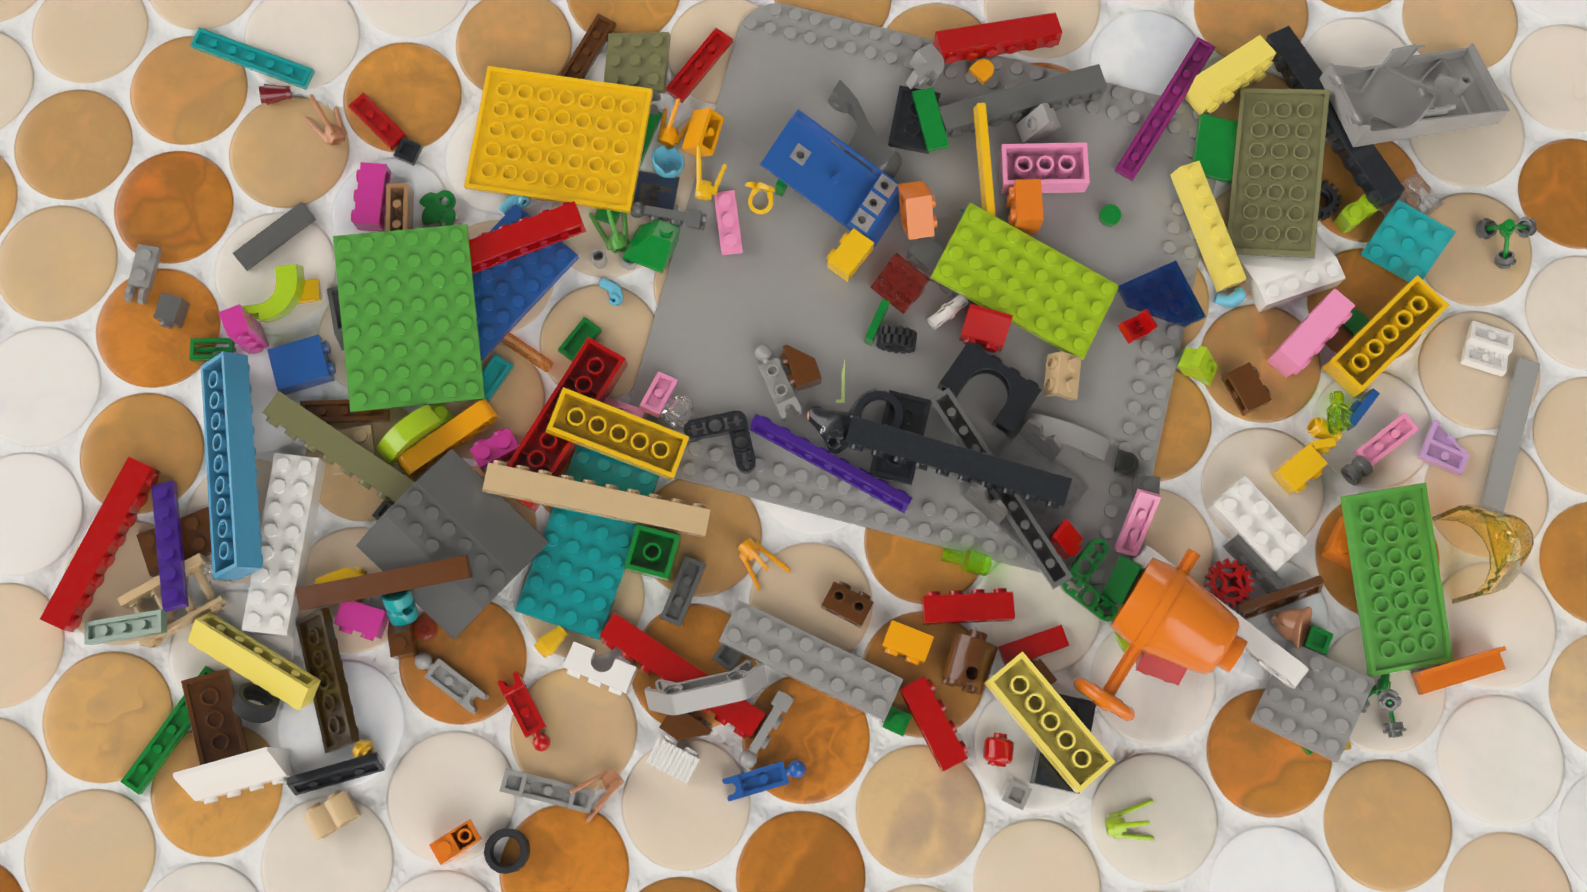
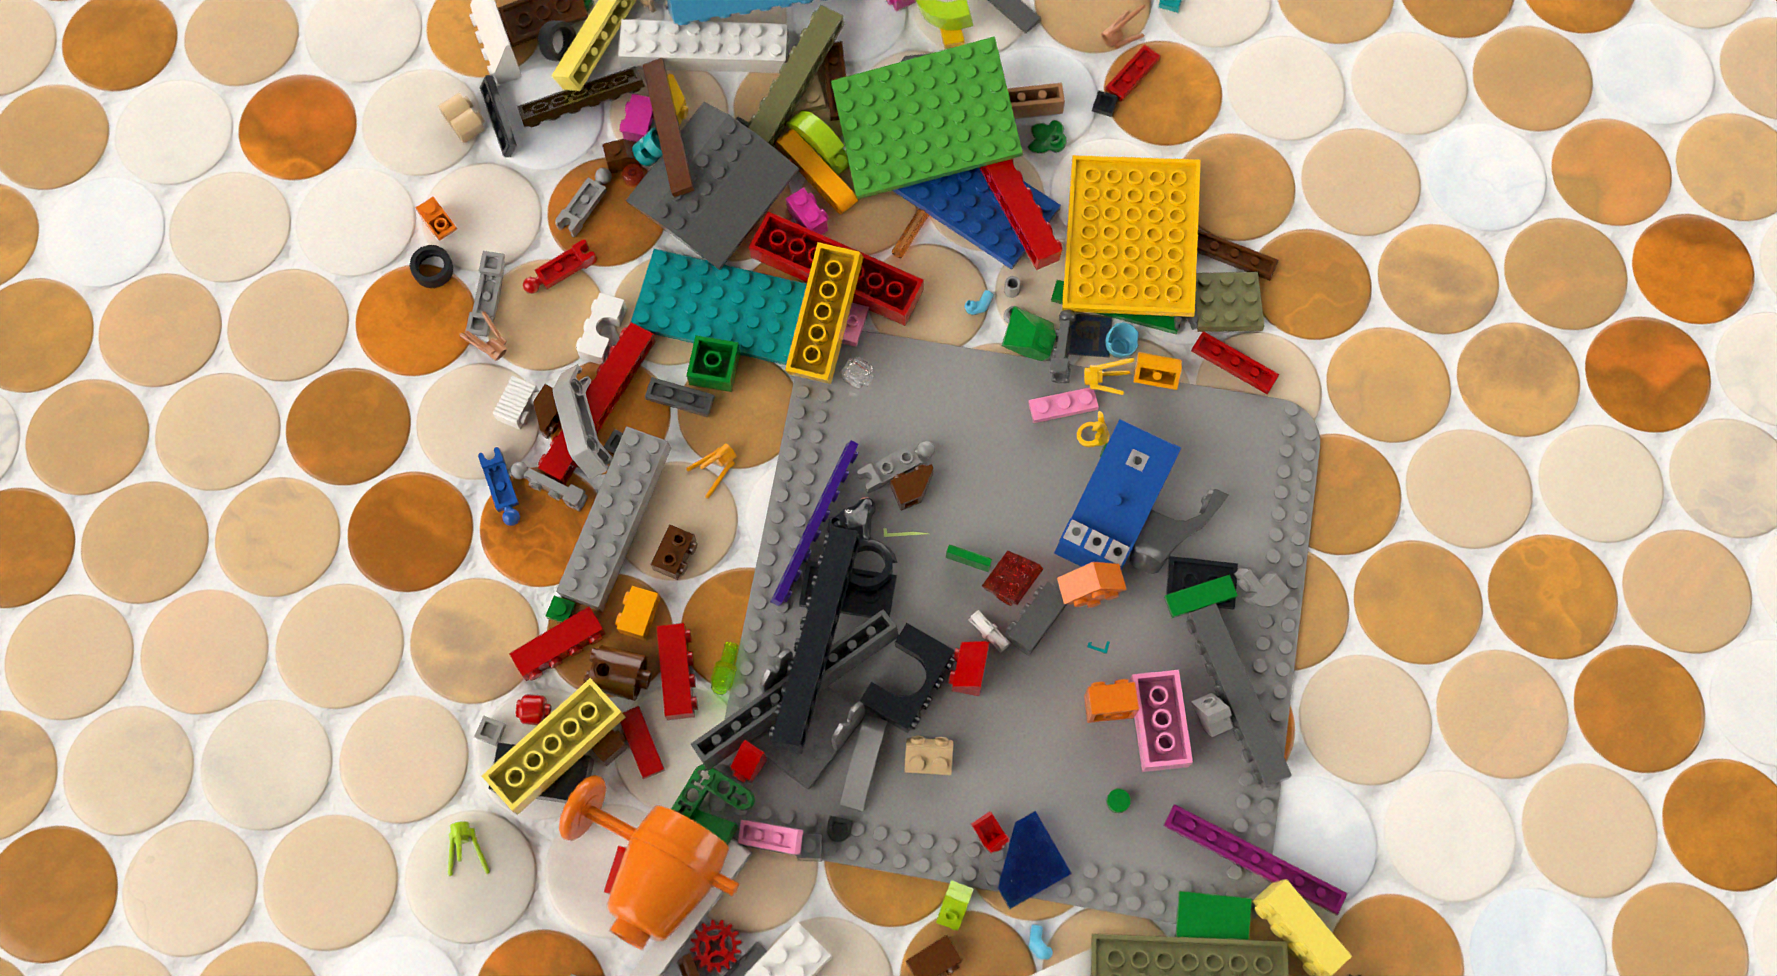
camera: 90 degrees right, 5 degrees down
blue brick [267,335,336,395] -> none
dark pink brick [351,162,391,232] -> none
yellow plate [352,739,374,758] -> none
tan brick [482,460,710,538] -> none
teal tile [483,354,514,402] -> none
medium azure arm [498,195,530,215] -> none
yellow cone [533,625,568,658] -> none
green tile [558,317,602,362] -> none
bright green plant [589,210,630,253] -> none
bright pink plate [639,371,678,418] -> none
light orange plant [657,99,691,147] -> none
black beam [684,411,756,474] -> none
yellow brick [826,228,874,282] -> none
black tyre [876,325,917,354] -> none
lime plate [930,203,1119,361] -> none
red brick [933,12,1063,64] -> none
light orange tile [968,59,994,85] -> none
yellow tile [973,103,996,217] -> none
light yellow brick [1170,161,1247,292] -> none

